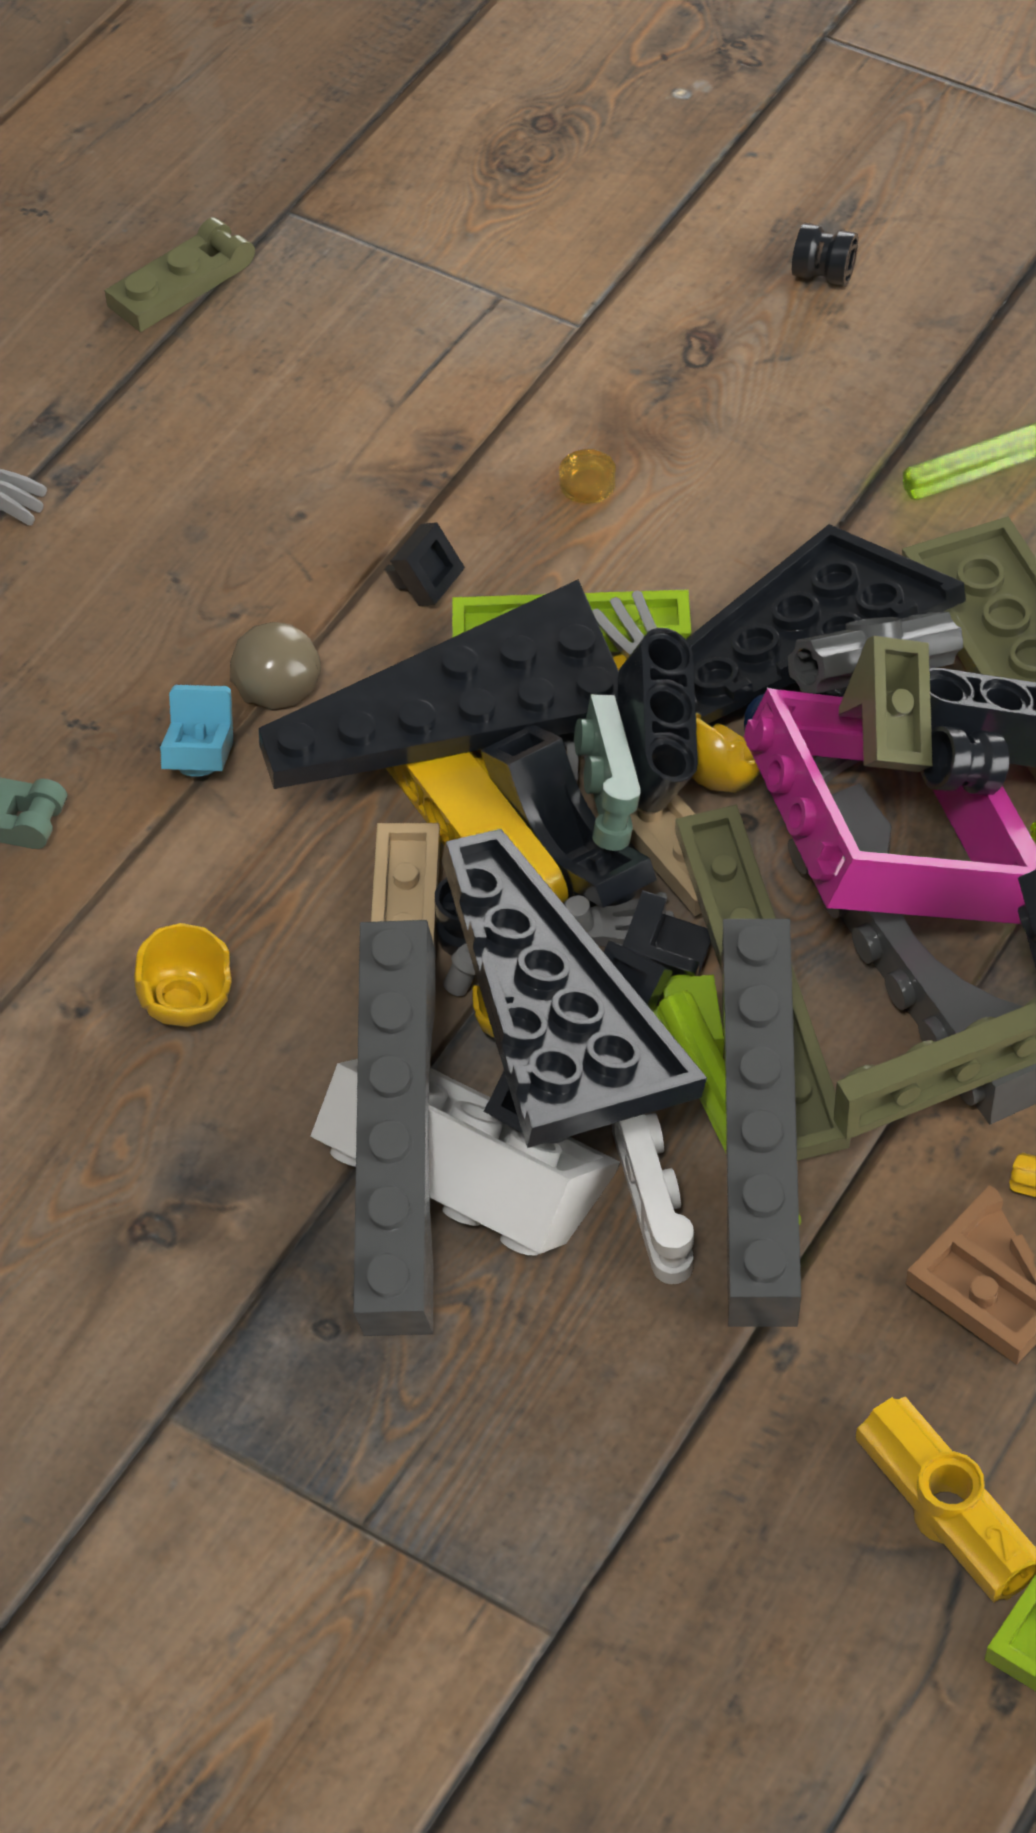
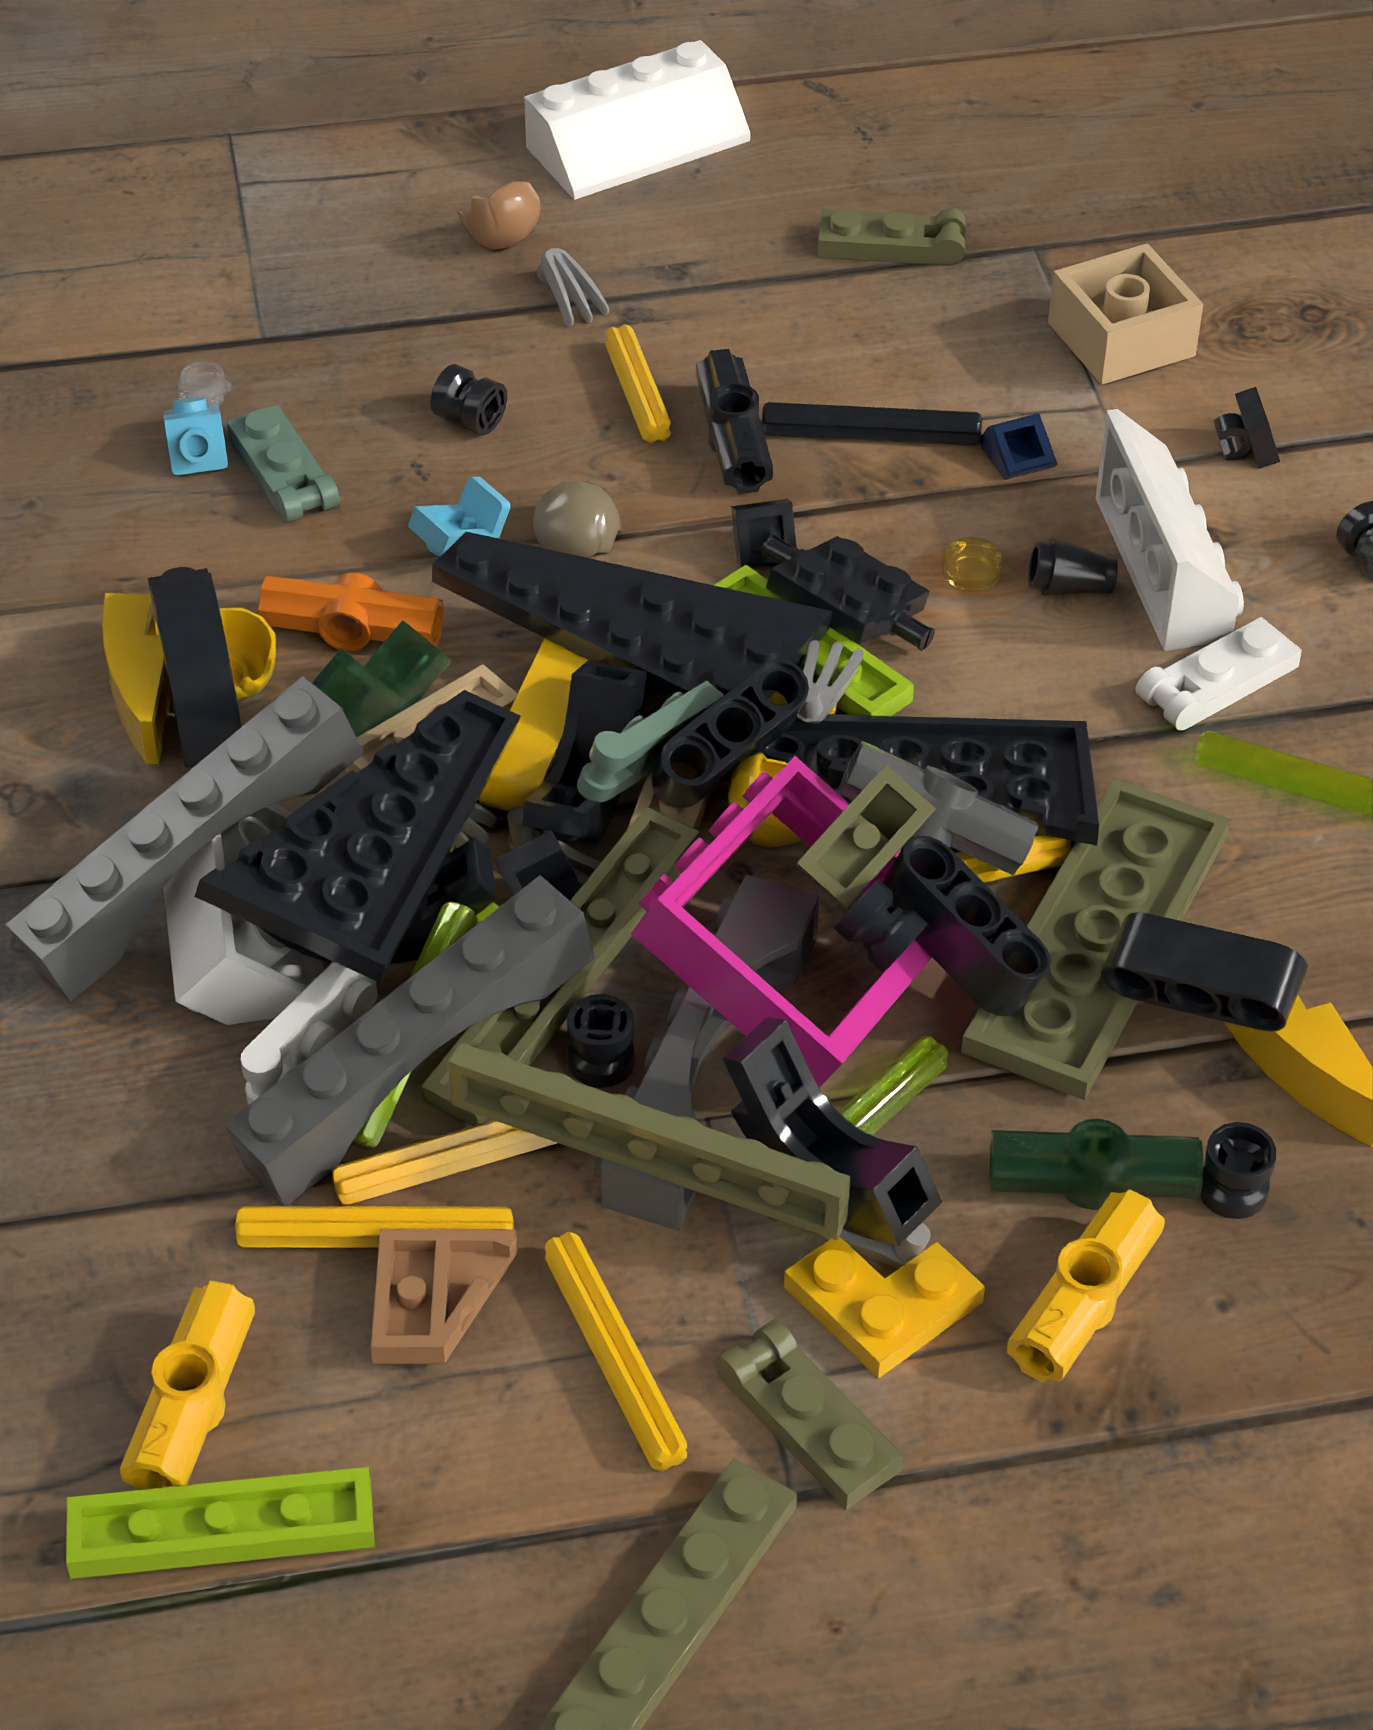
camera: 45 degrees right, 5 degrees down
none -> yellow slope [102,593,172,764]
none -> black arch [147,567,242,768]
none -> yellow axle [235,1206,514,1248]
none -> orange piece [258,573,444,651]
none -> clear green brick [312,620,452,738]
none -> yellow axle [332,1120,558,1206]
none -> black wheel [430,364,507,435]
none -> black wheel [567,994,635,1088]
none -> yellow axle [605,324,671,444]
none -> black piece [696,349,773,494]
none -> black plate [761,534,935,651]
none -> black axle [762,402,982,445]
none -> dark blue slope [980,413,1058,480]
none -> black cone [1028,538,1118,596]
none -> tan brick [1048,243,1203,385]
none -> white slope [1096,409,1244,651]
none -> white plate [1136,617,1302,730]
none -> black tile [1213,387,1280,469]

